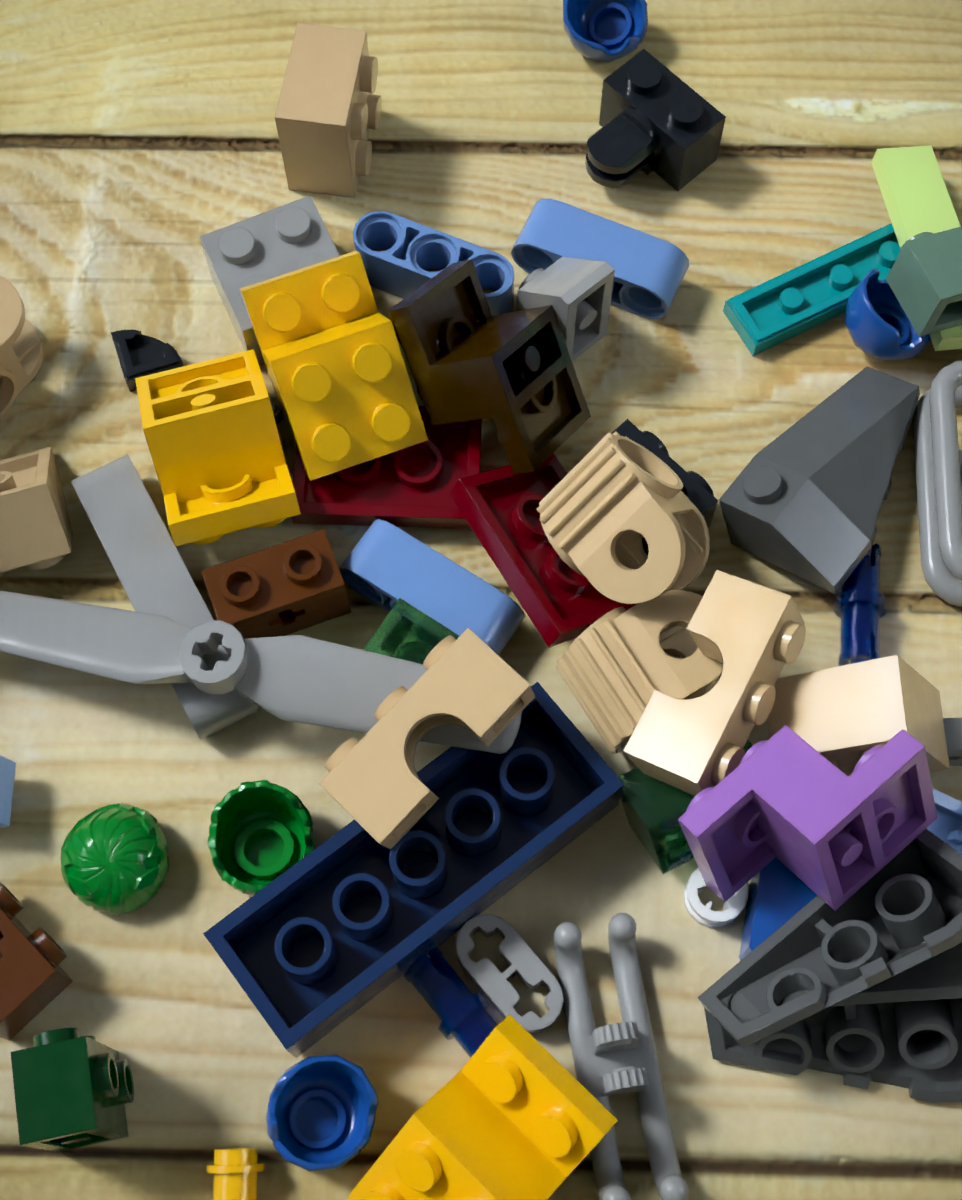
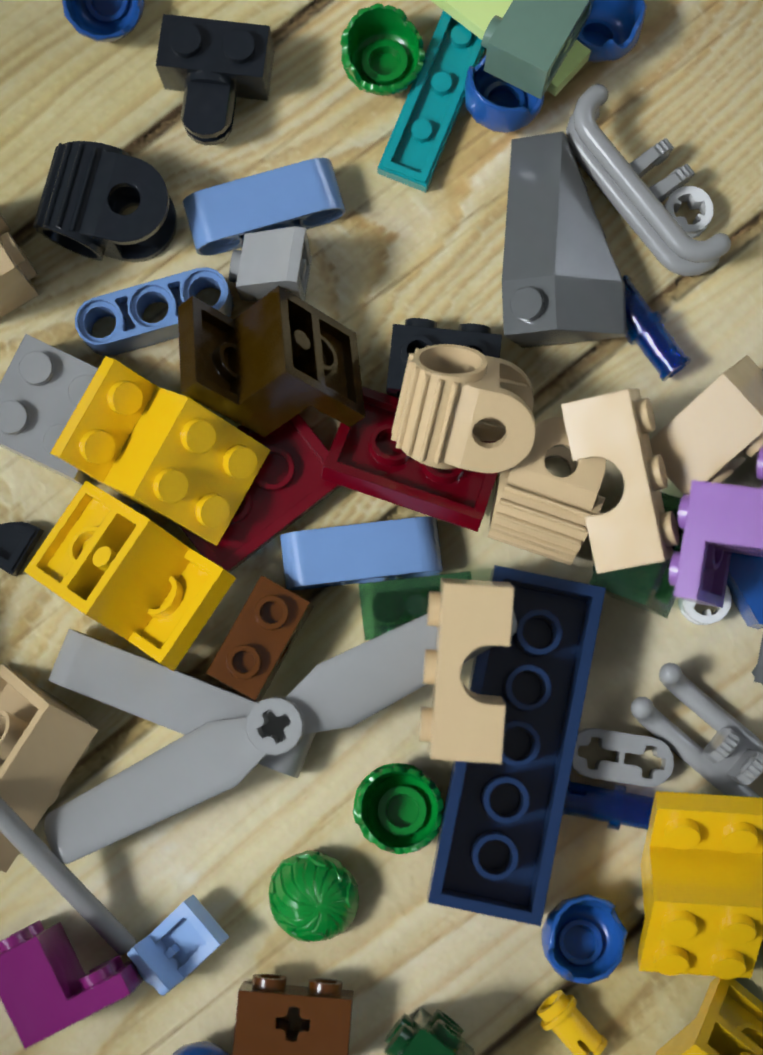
camera: 35 degrees left, 15 degrees up
none -> black piece [33,141,177,262]
none -> green hair [340,3,425,96]

